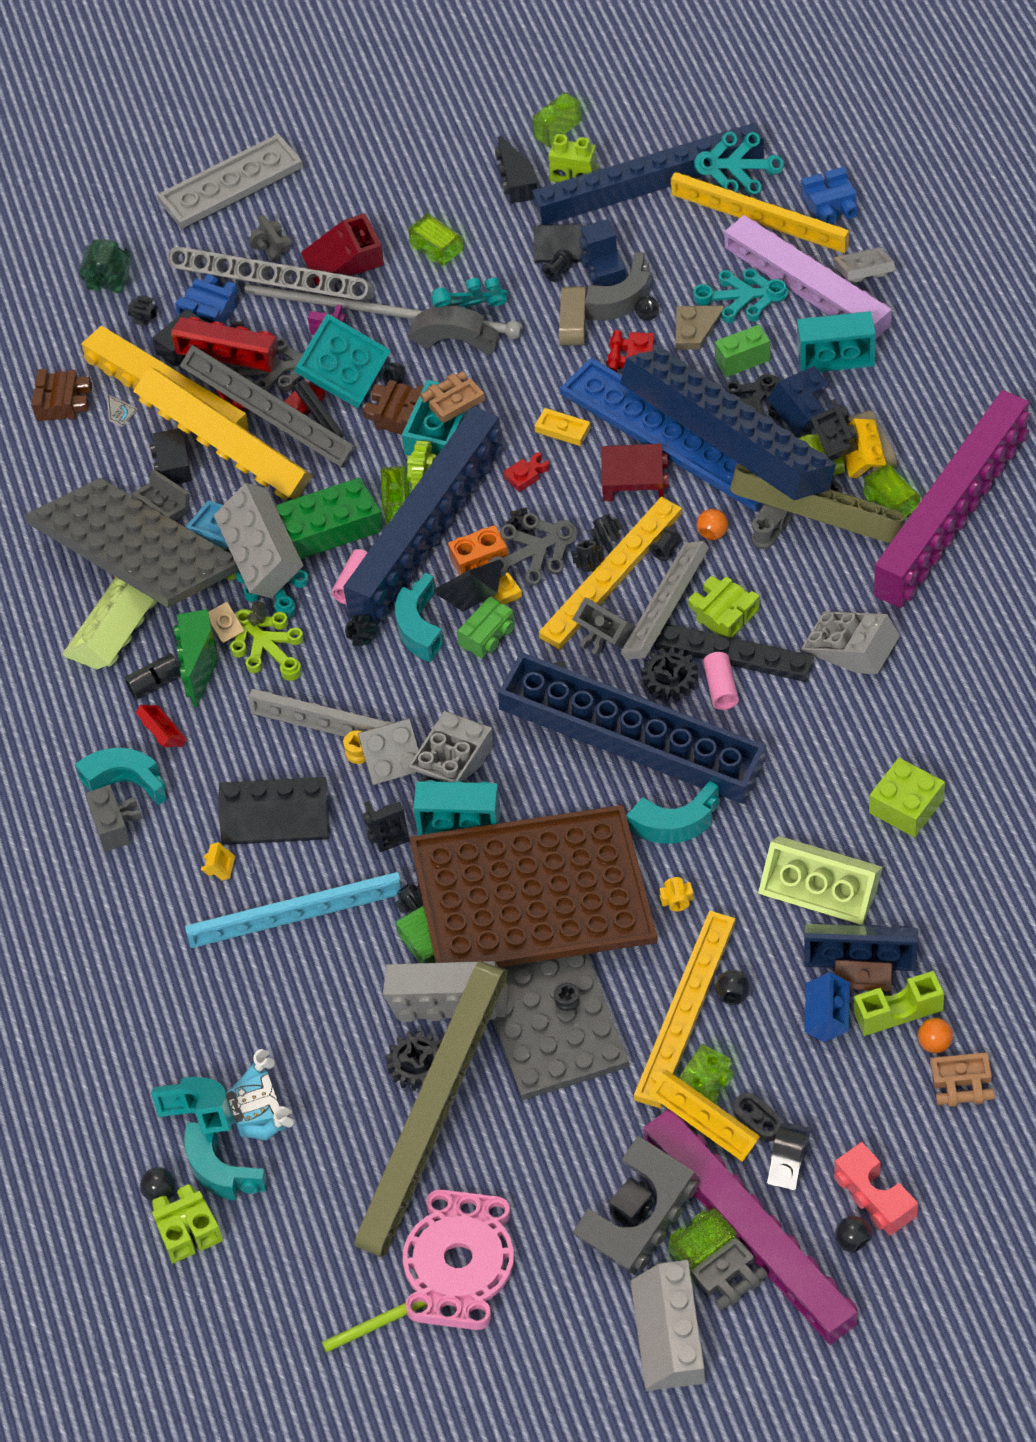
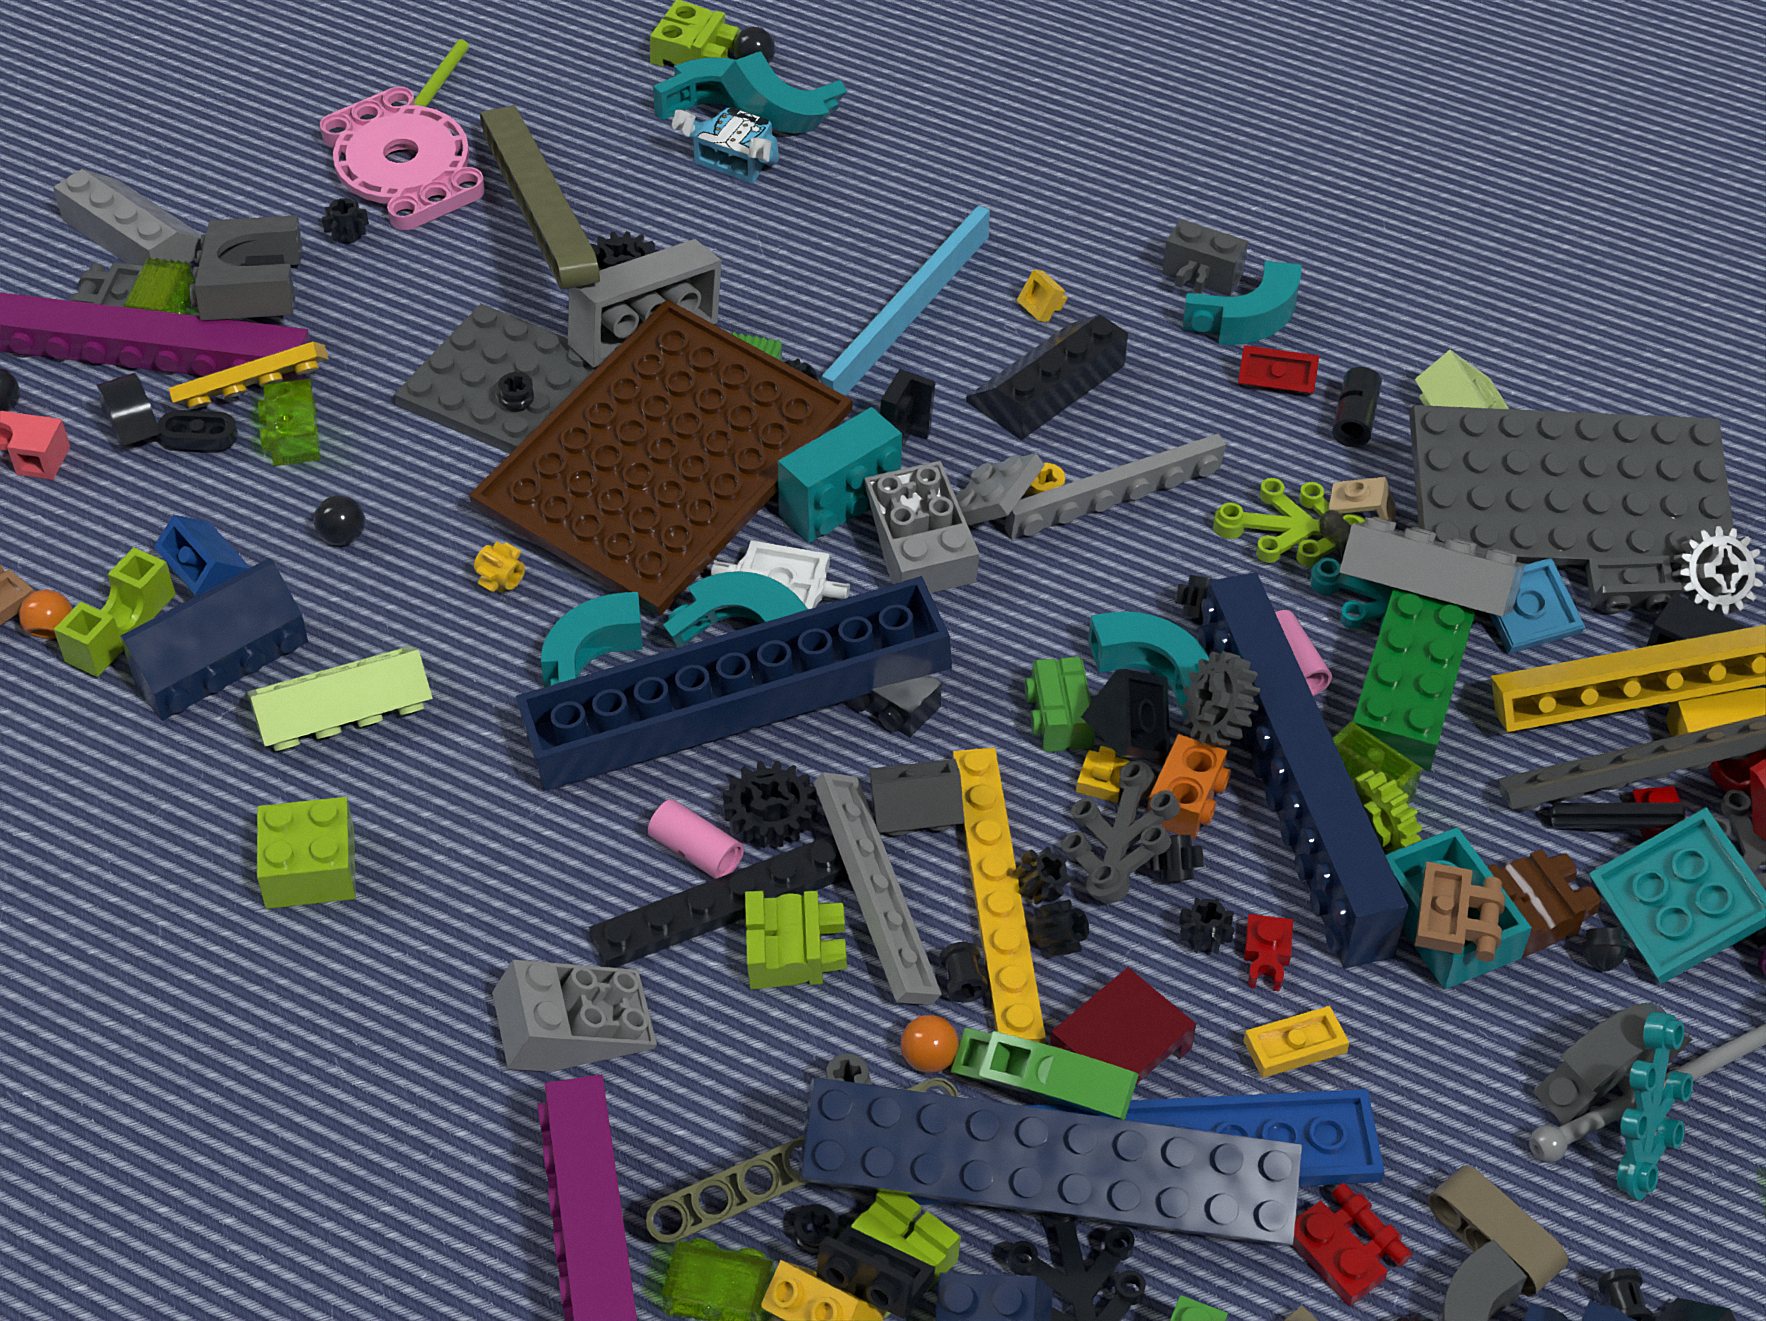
camera: 130 degrees right, 5 degrees down
green slope [174,609,218,707] -> none
yellow plate [634,911,736,1109] -> none
none -> black gear [321,198,369,244]
none -> teal arch [663,571,808,648]
none -> white plate [711,540,850,609]
none -> bright green slope [950,1028,1139,1120]
none -> black gear [1179,897,1235,954]
none -> dark grey gear [1181,651,1260,747]
none -> light grey gear [1672,526,1764,615]

